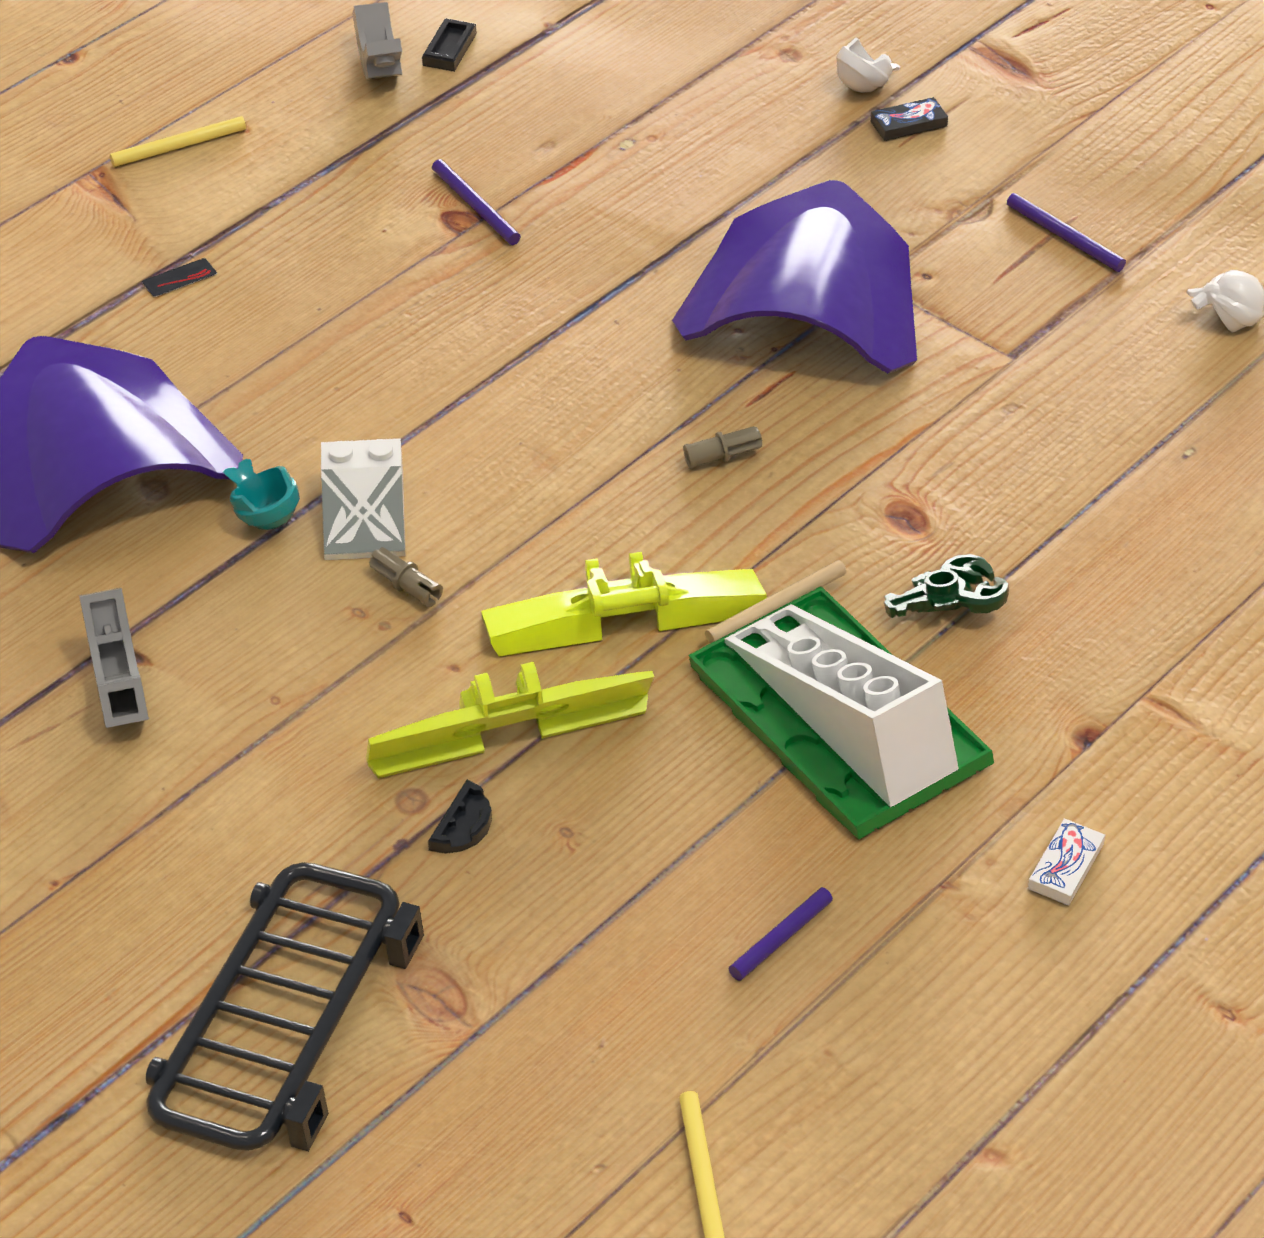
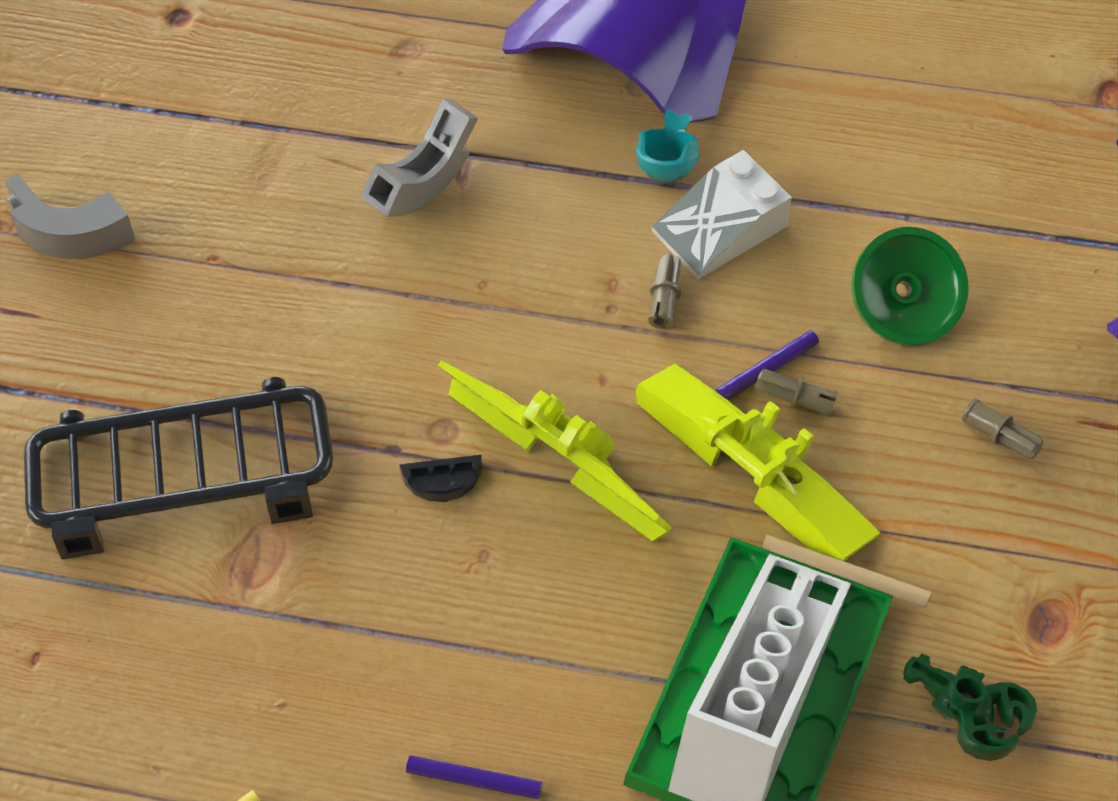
camera: 60 degrees right, 10 degrees up
none -> dark purple bar [716,330,819,400]
none -> dark tan axle [755,369,838,417]
none -> green dish [851,227,969,346]

